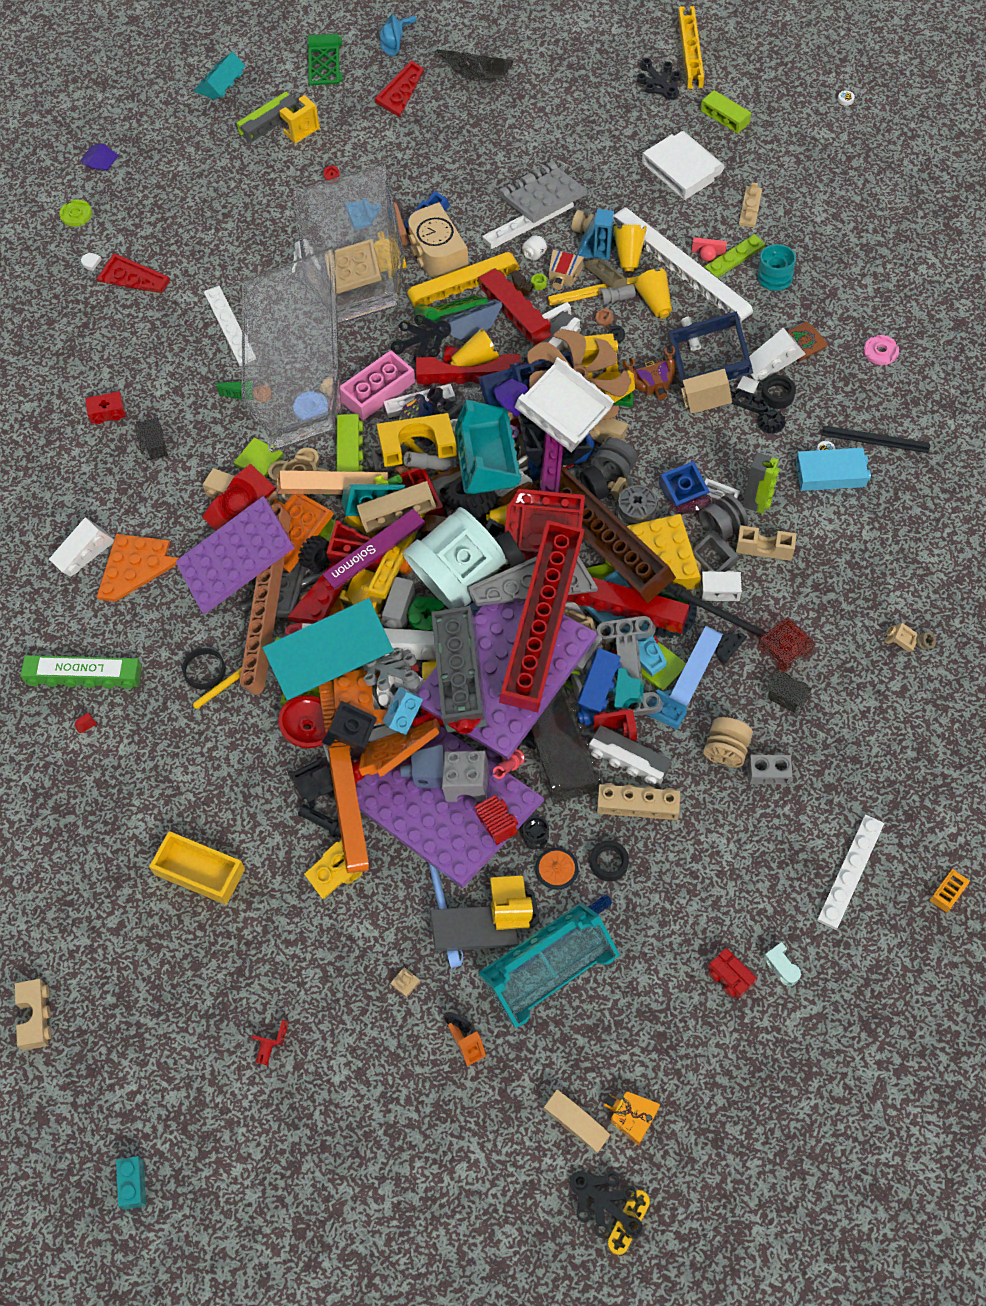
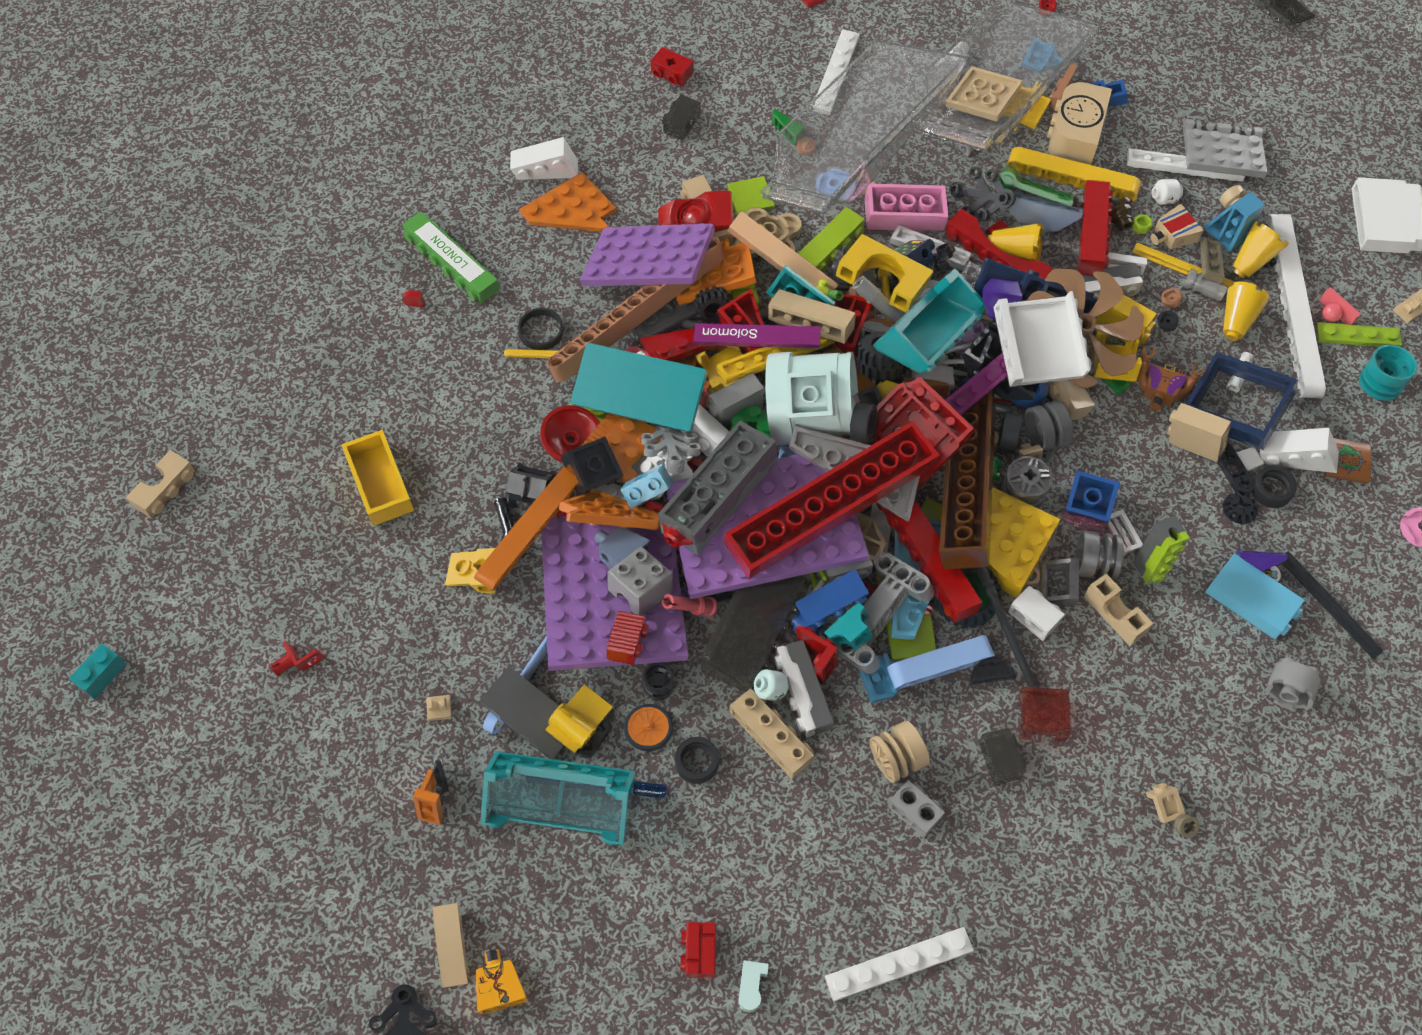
camera: 40 degrees right, 0 degrees up
none -> light aqua head [754,669,788,701]
none -> dark purple slope [1236,549,1287,571]
none -> light grey brick [1265,658,1321,712]

